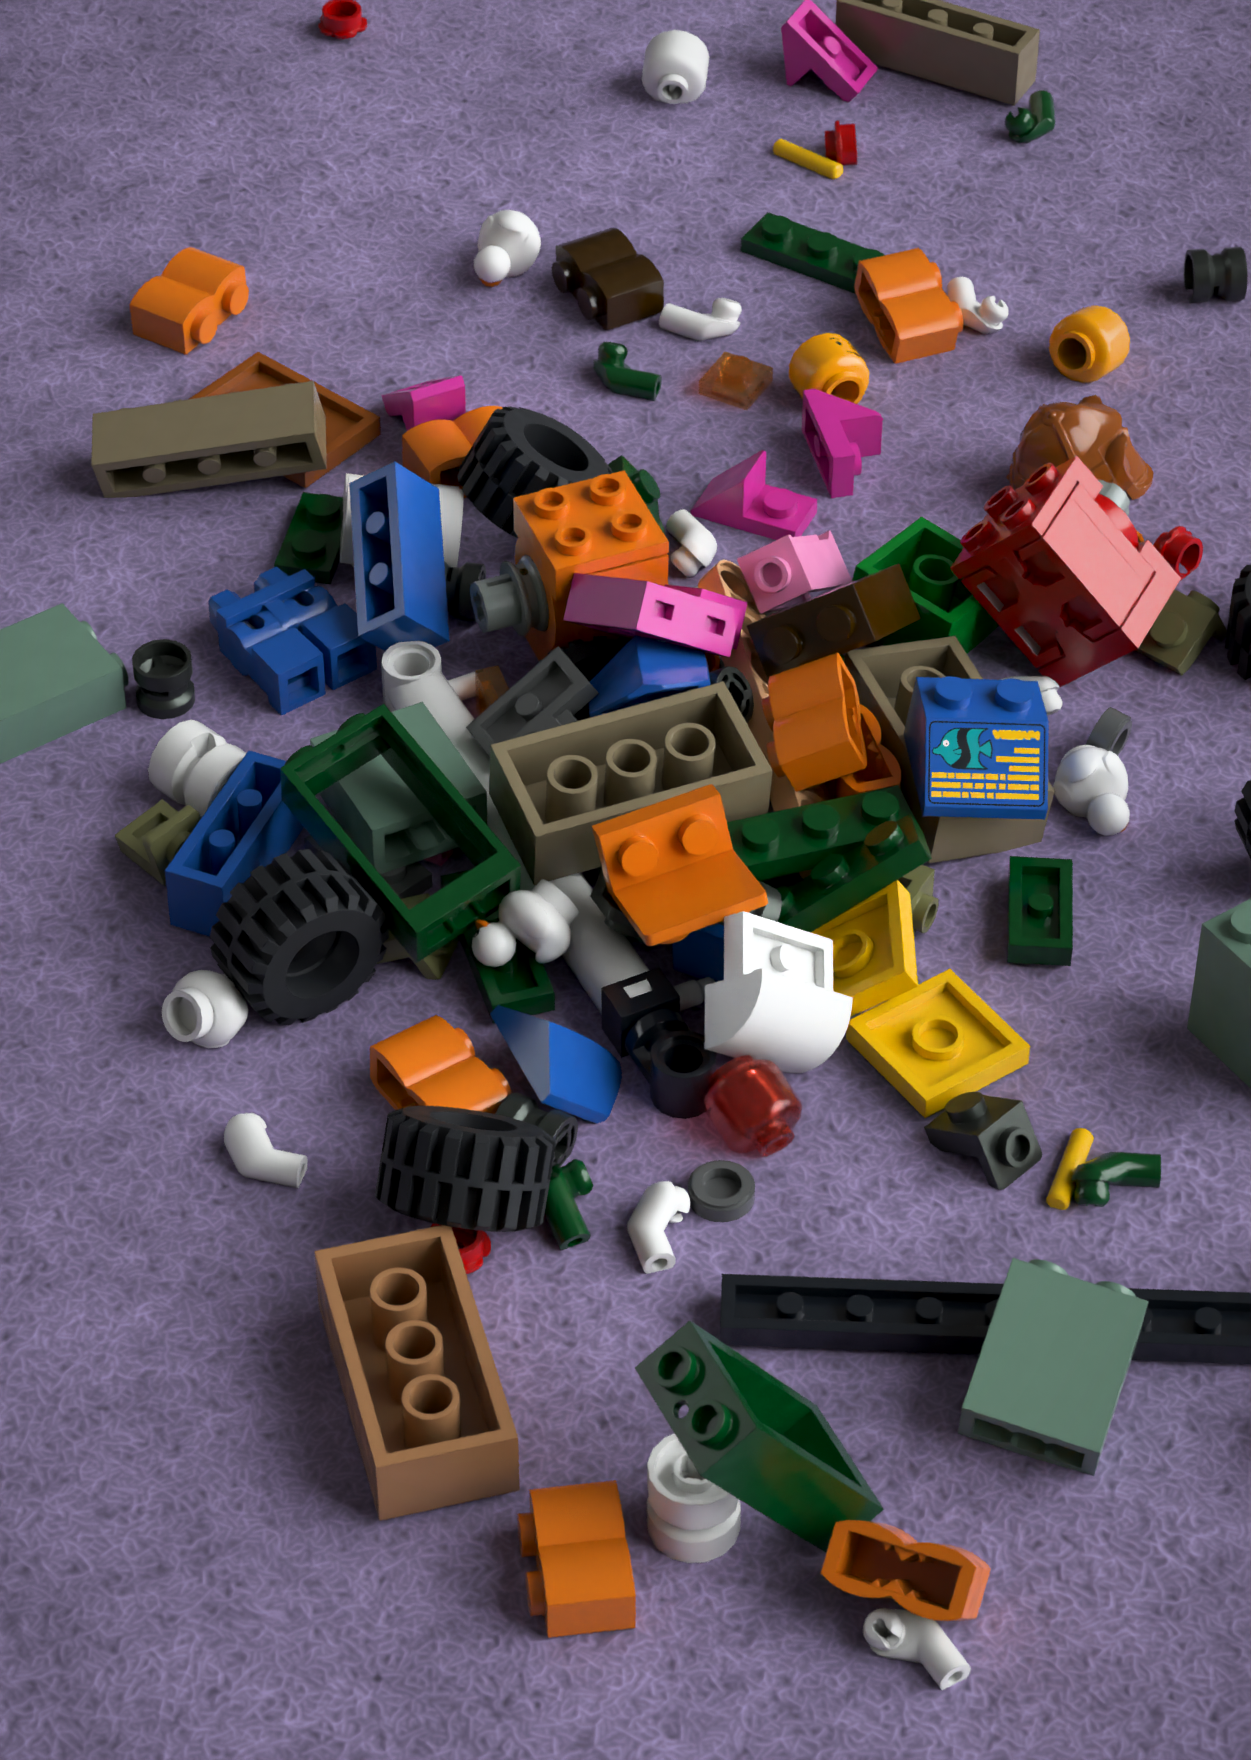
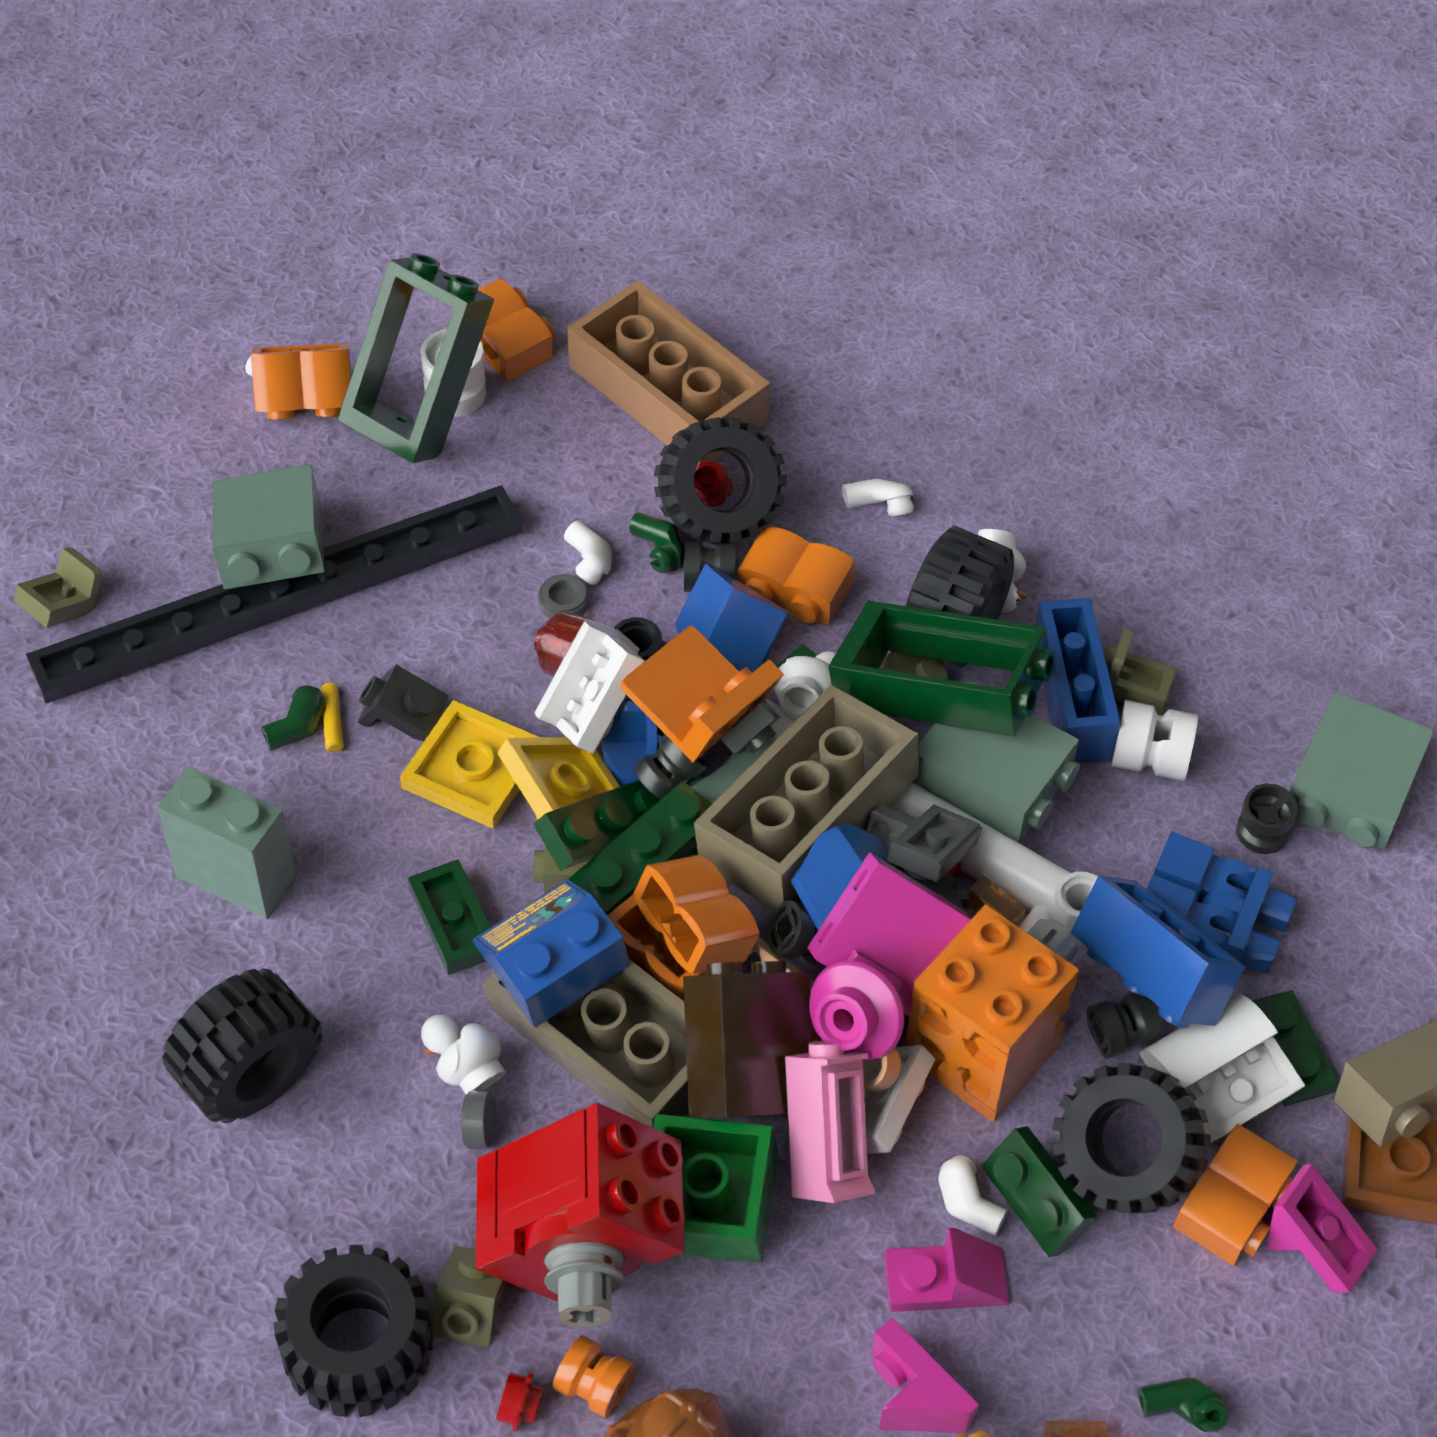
camera: 150 degrees right, 10 degrees up
none -> dark pink piece [809,961,904,1062]

